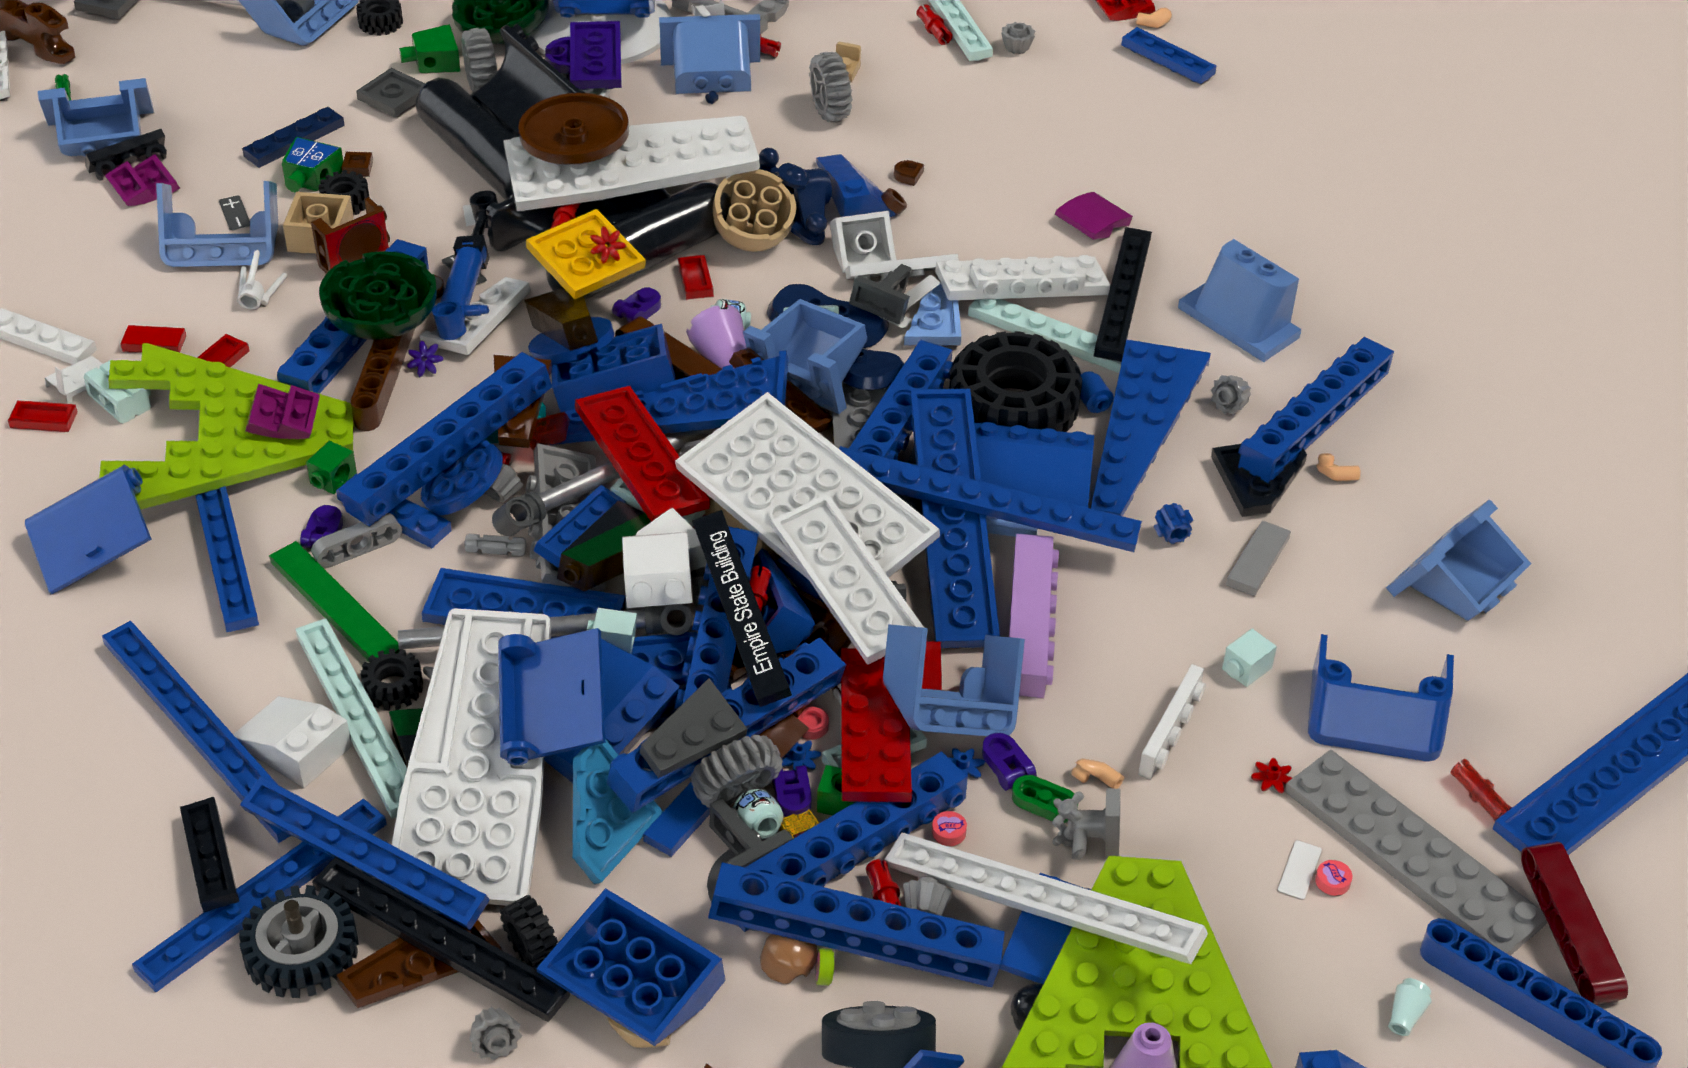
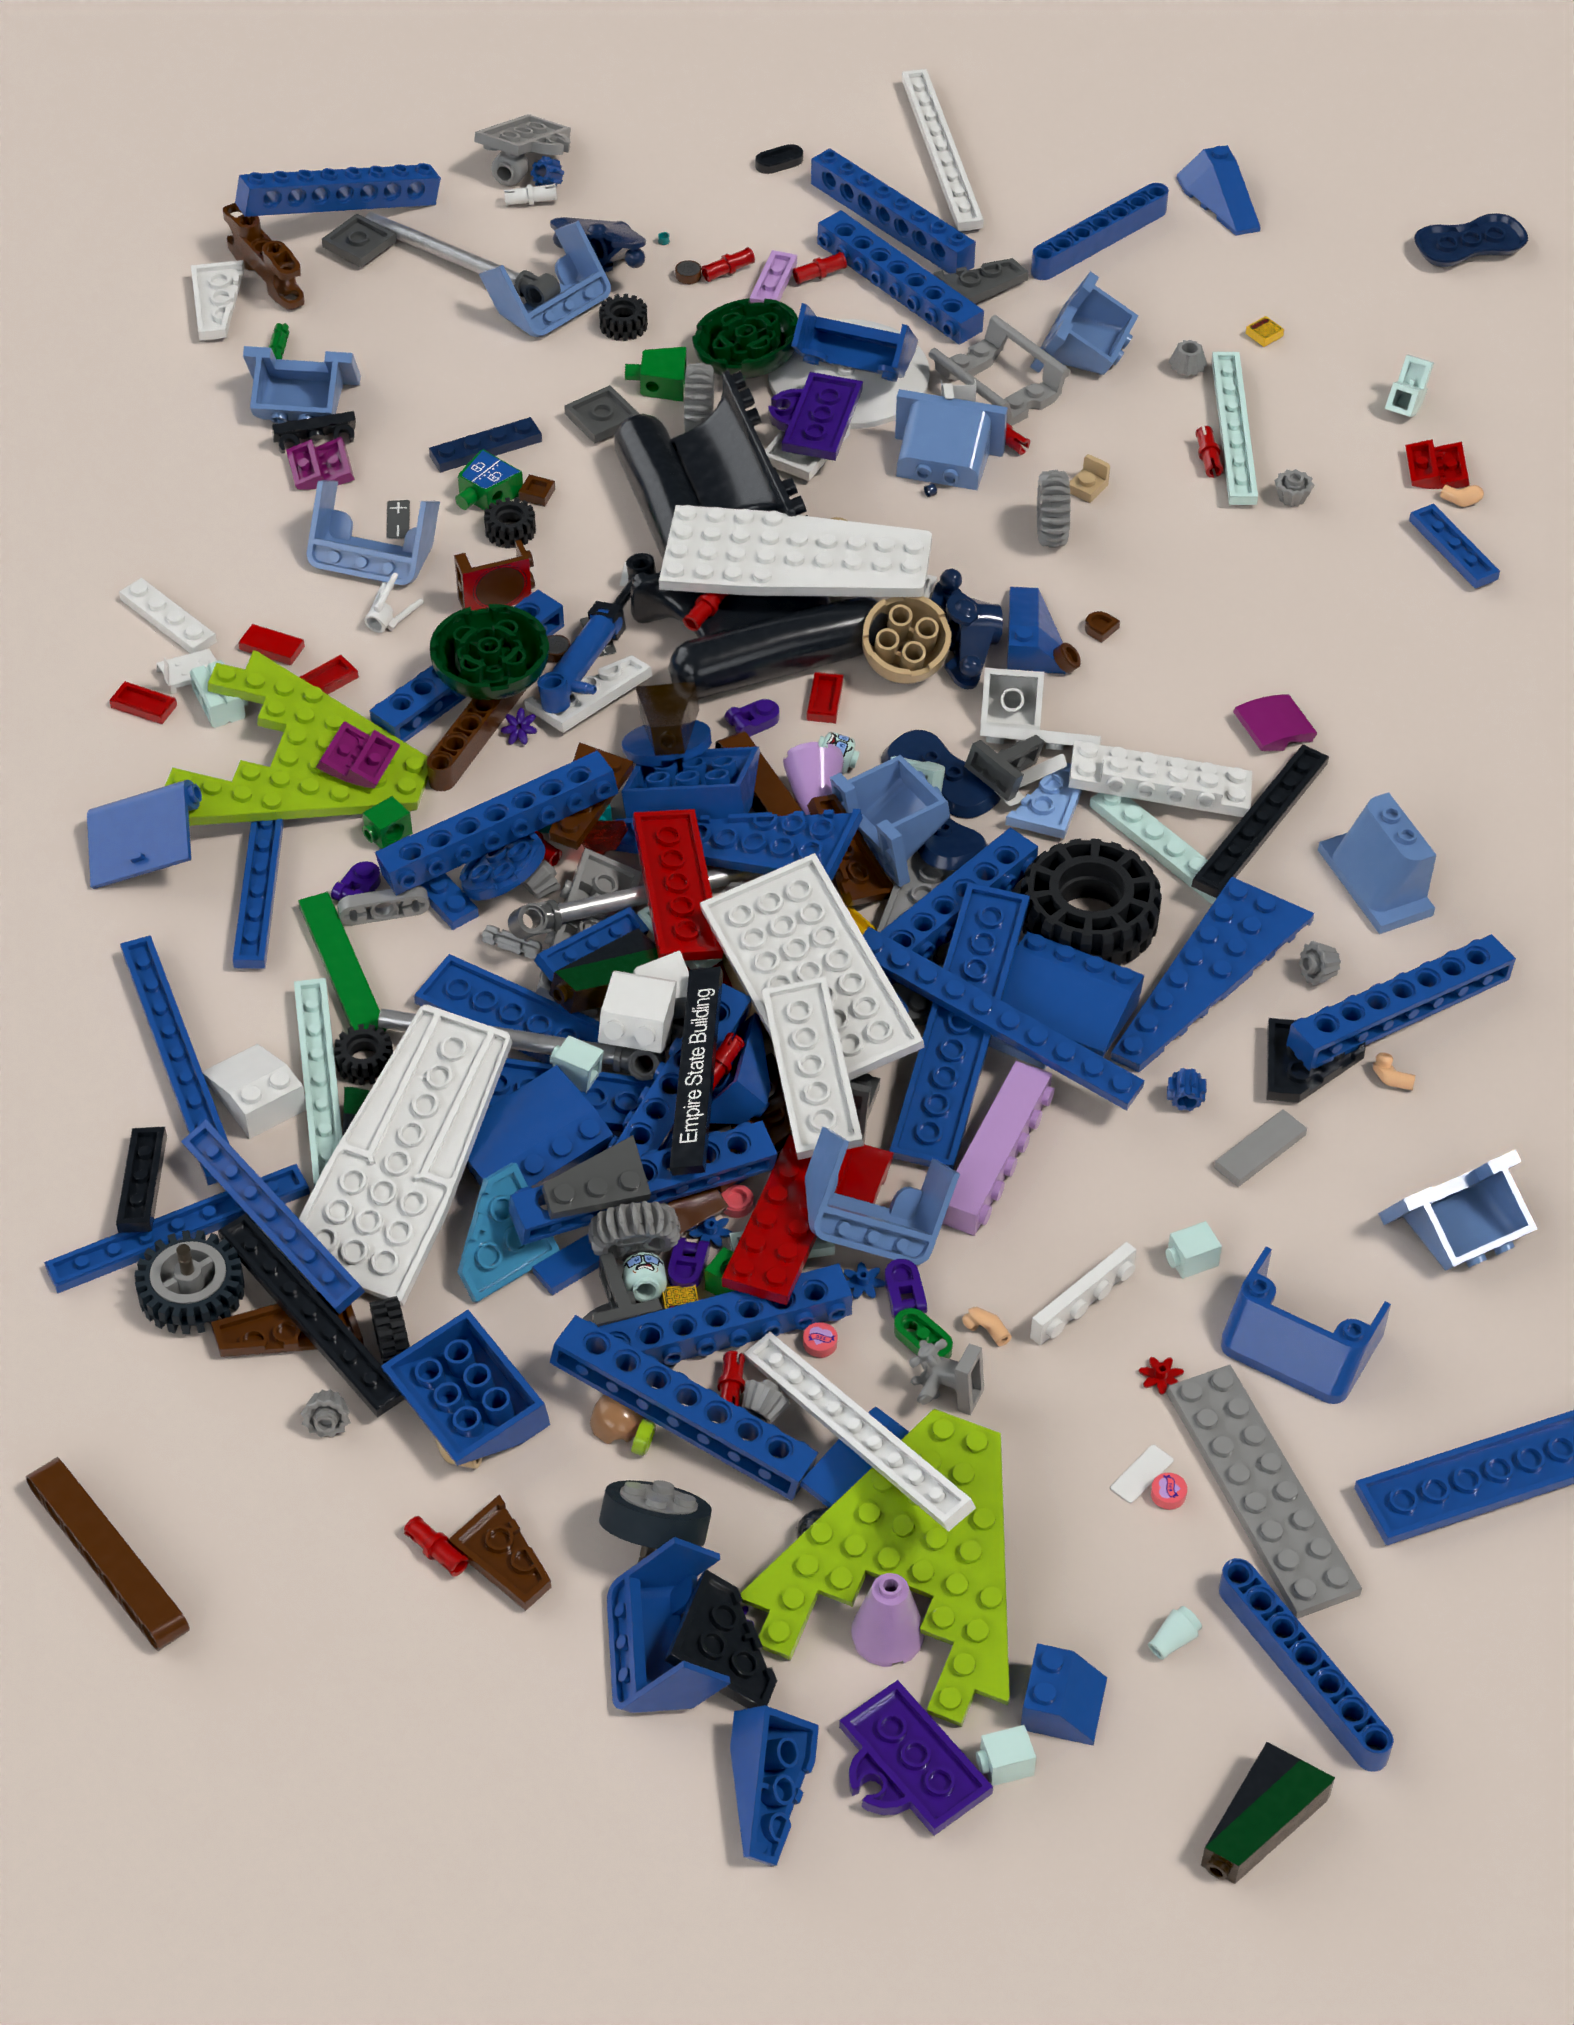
camera: 20 degrees right, 5 degrees up
tan brick [283,192,354,254] -> none
blue door [498,628,606,765] -> none
reddish brown dish [519,93,629,164] -> none
yellow plate [526,209,646,300] -> none
red plant [590,226,626,264] -> none
blue brick [1080,371,1114,413] -> none
clear red pin [1450,759,1512,821] -> none
dark red beam [1521,841,1628,1005] -> none

